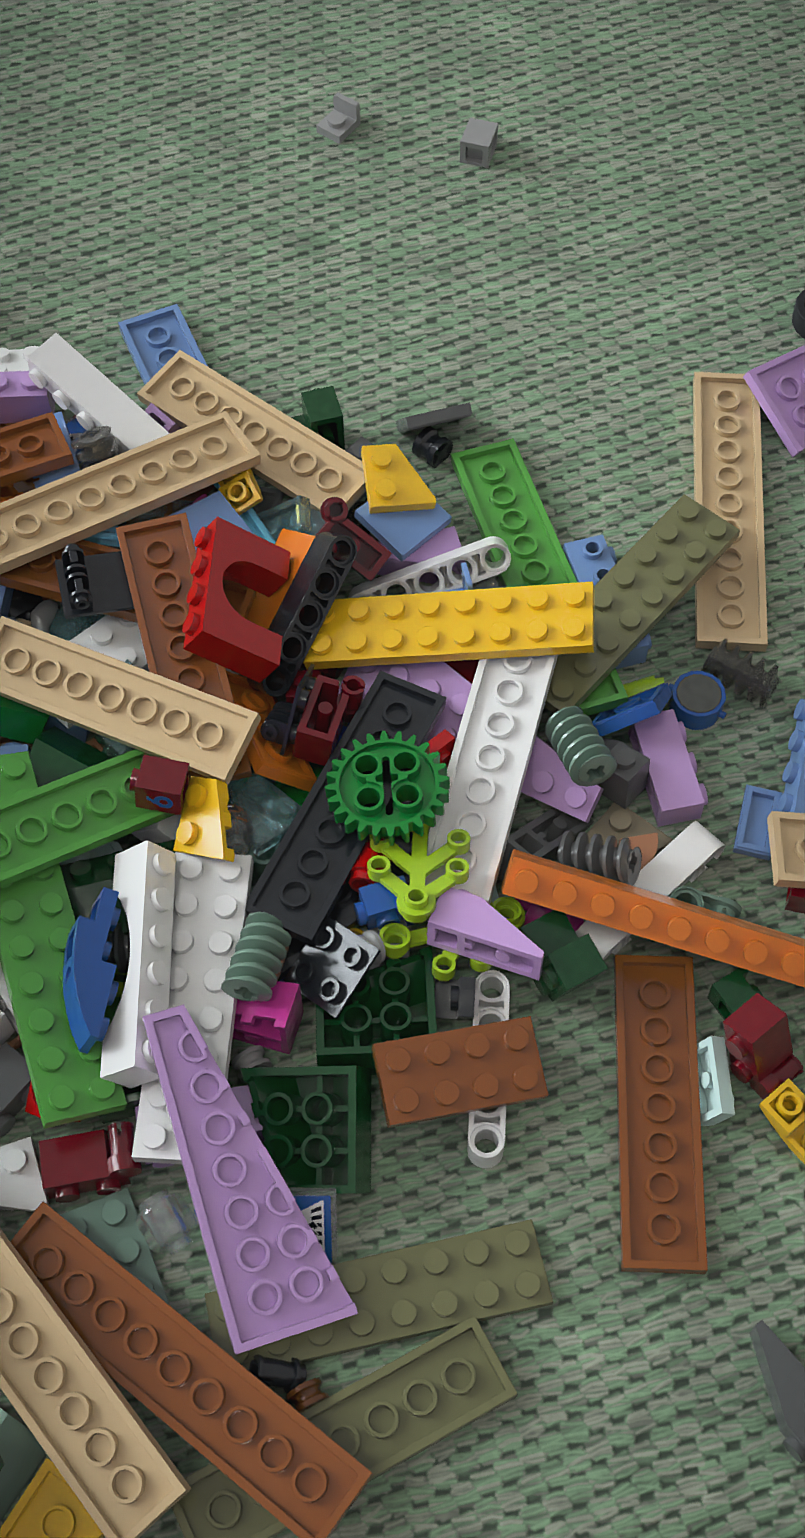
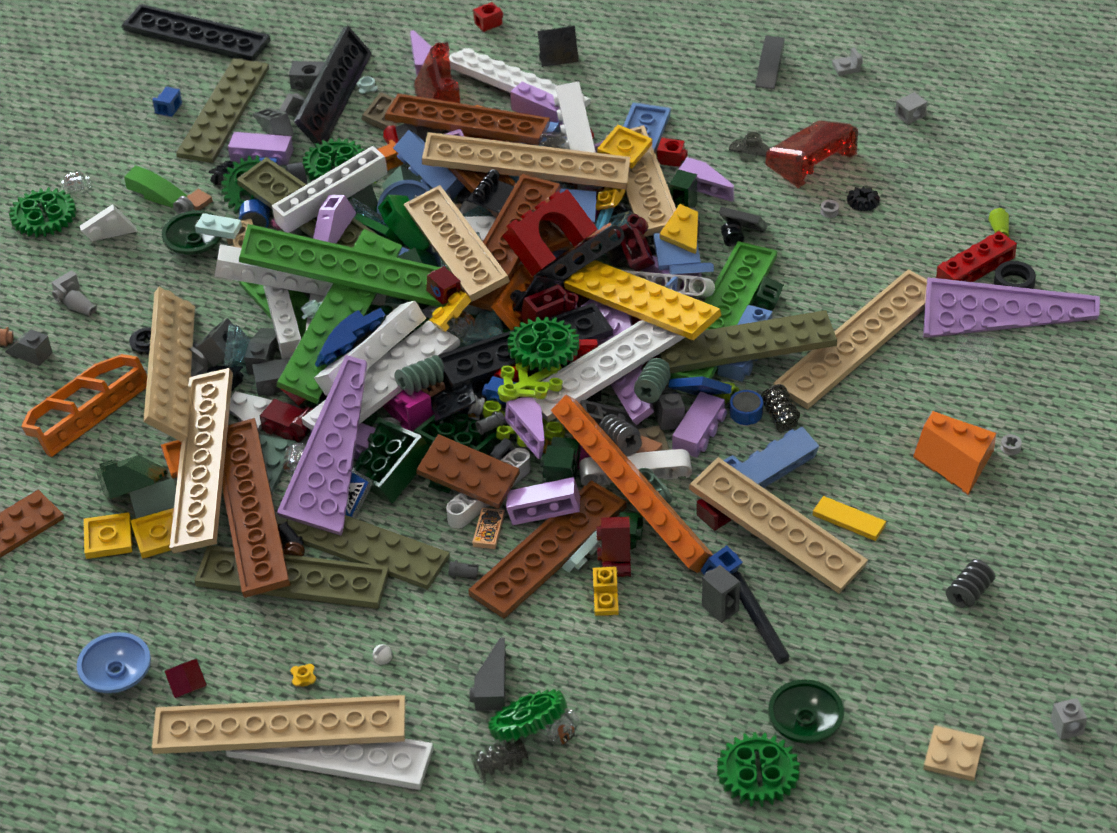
camera: 40 degrees right, 15 degrees down
none -> white hinge [373,644,392,664]
none -> dark grey pin [448,560,479,580]
none -> tile [472,508,505,549]
none -> dark grey pin [475,411,506,435]
none -> lavender brick [506,477,580,525]
none -> yellow plate [597,125,653,169]
none -> red brick [657,138,688,167]
none -> medium blue tile [669,262,714,274]
none -> lavender slope [679,157,734,202]
none -> clear smoke plate [729,132,769,163]
none -> dark green brick [752,276,784,311]
none -> dark grey slope [755,36,785,89]
none -> clear red windscreen [765,120,858,188]
none -> light grey bush [820,200,839,218]
none -> black gear [847,186,880,211]
none -> red brick [936,231,1017,282]
none -> lime cone [988,208,1009,237]

